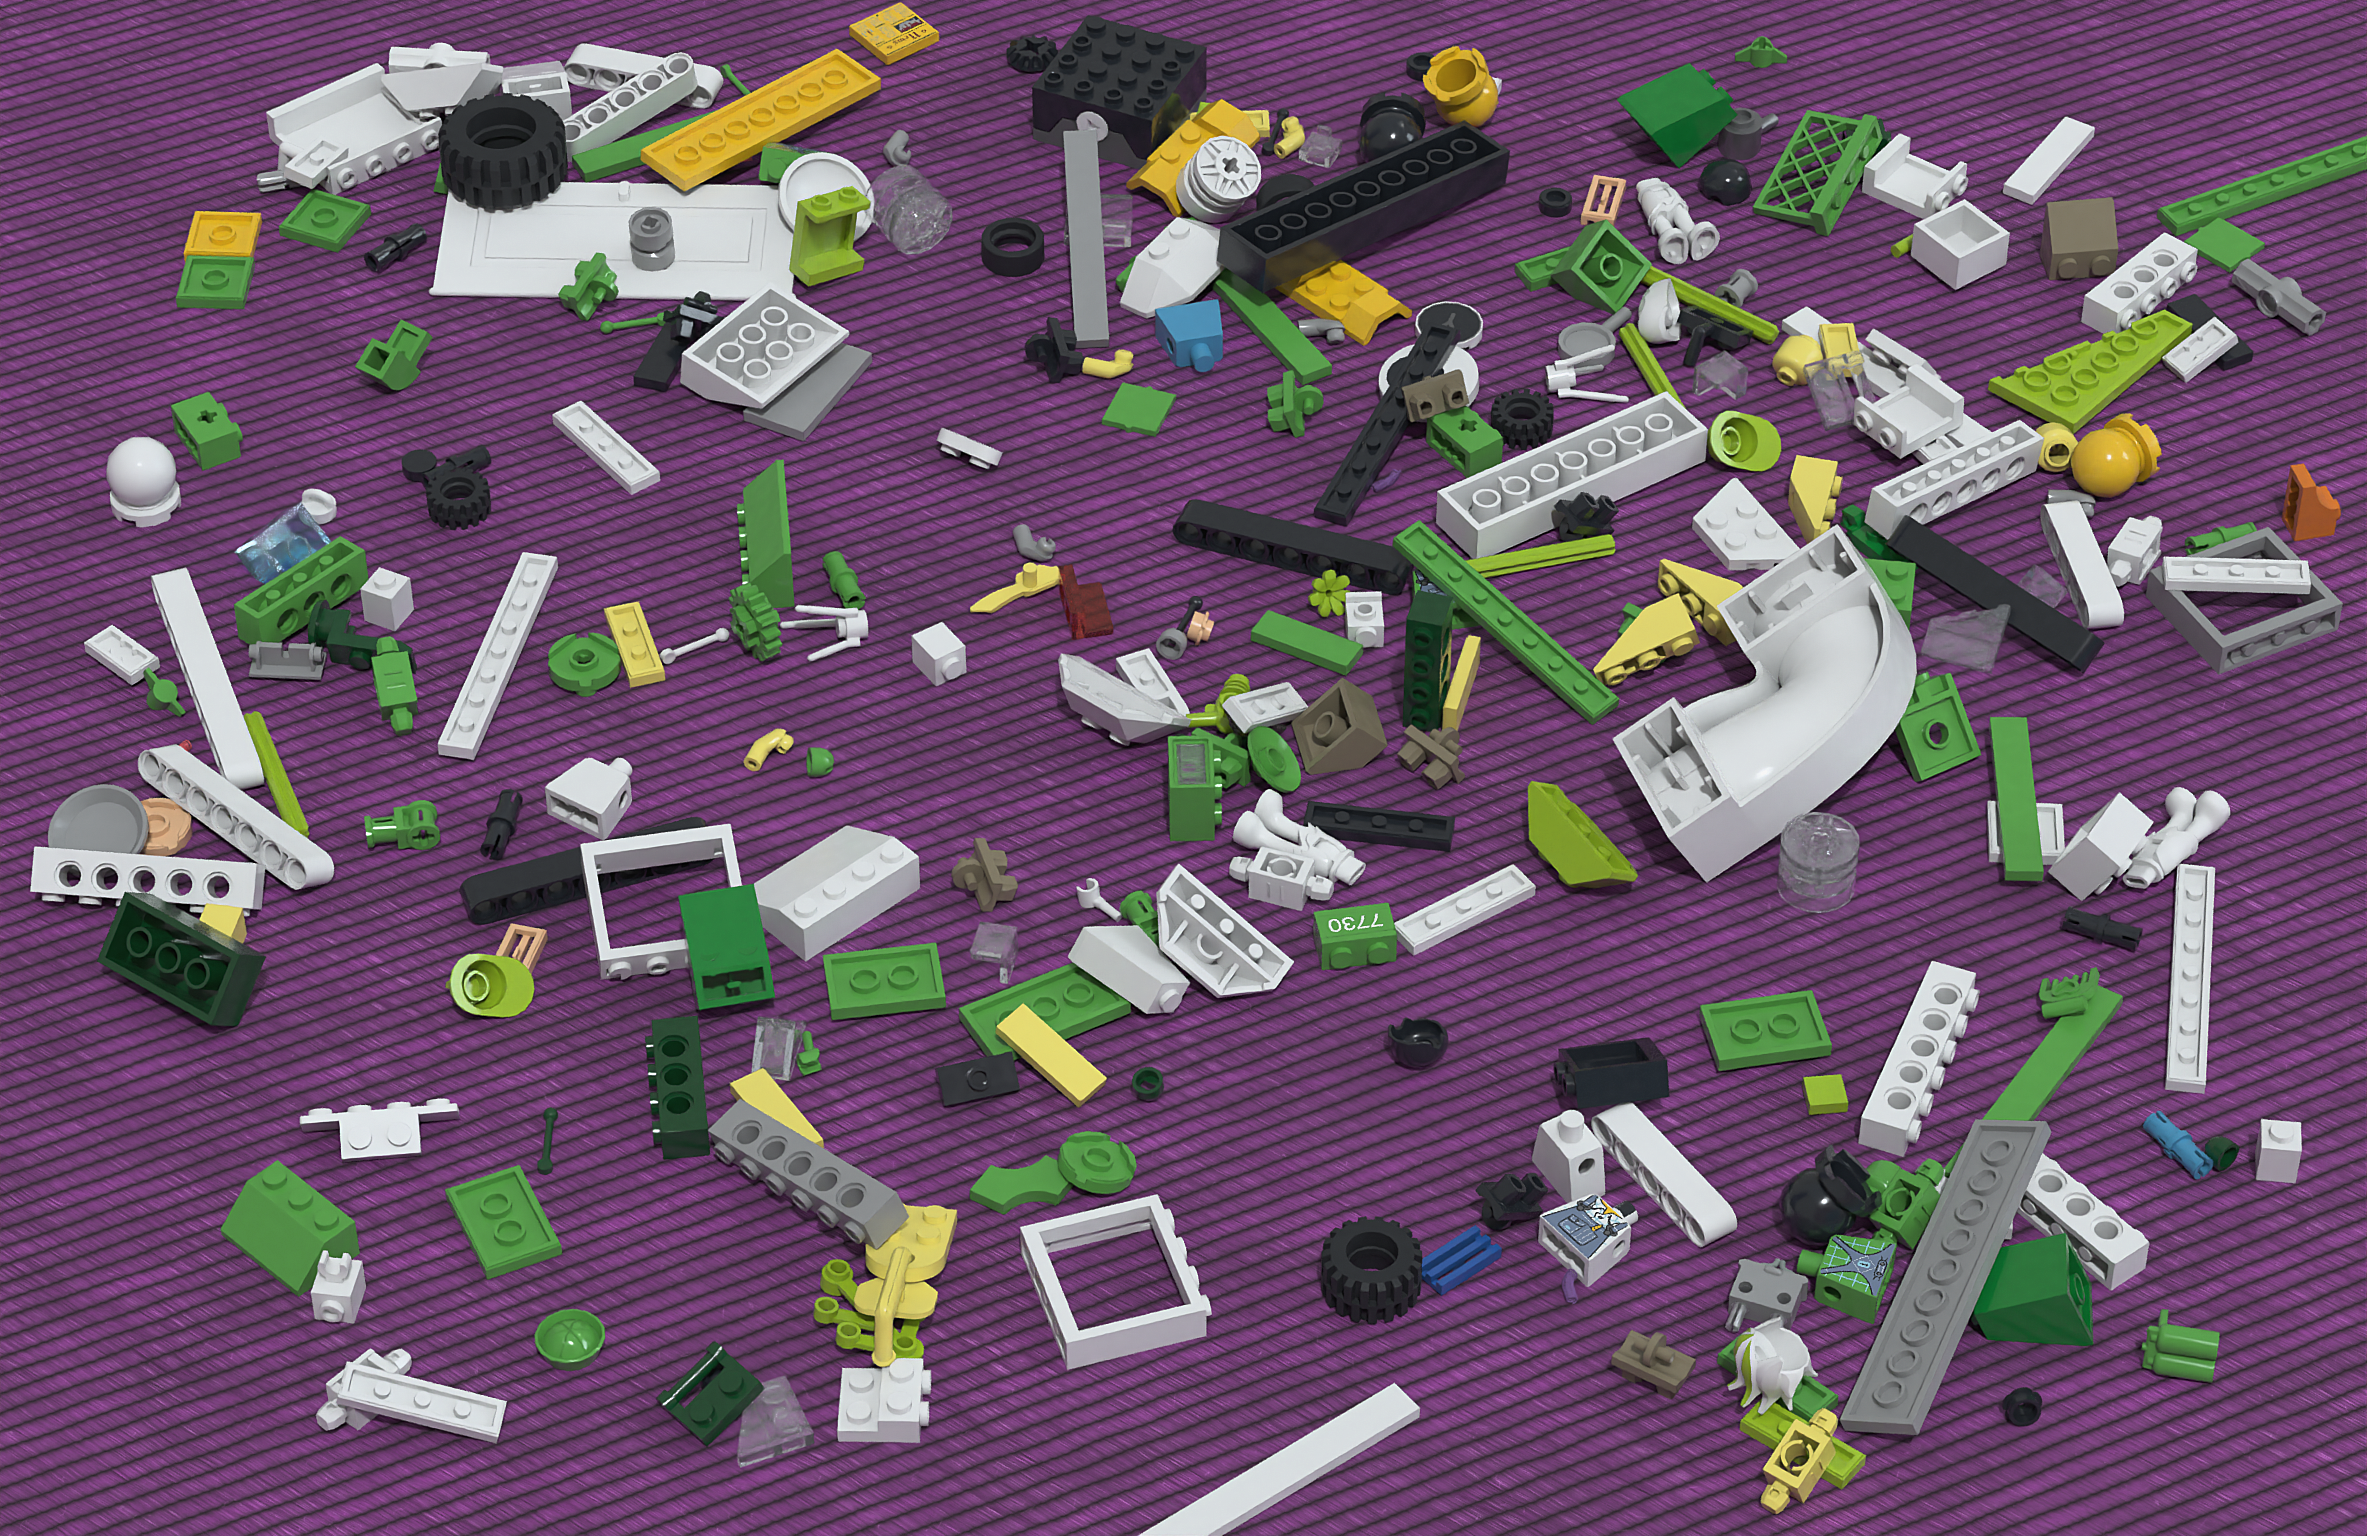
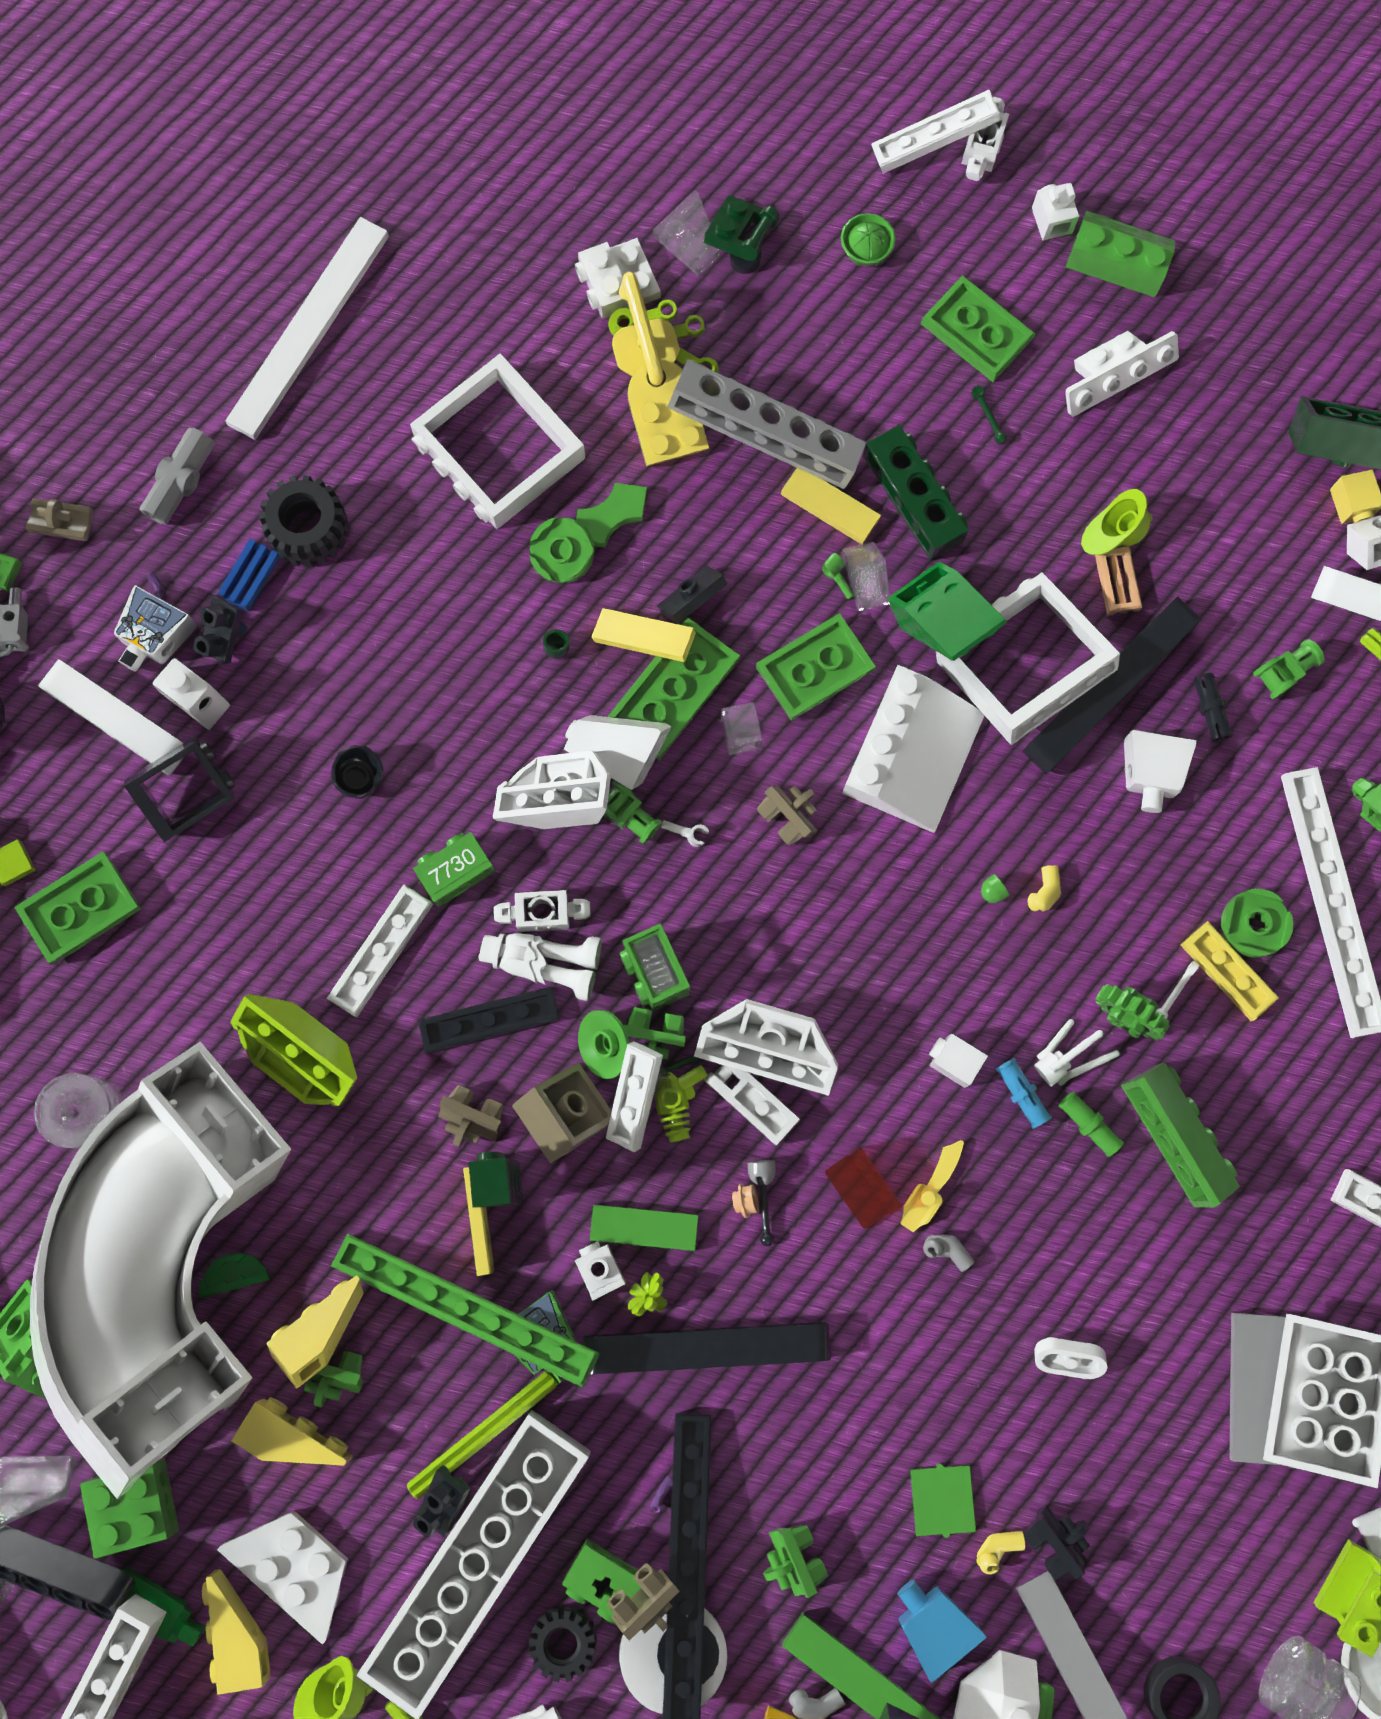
camera: 155 degrees right, 35 degrees up
none -> light grey piece [139,427,215,525]
none -> dark azure pin [996,1057,1052,1129]

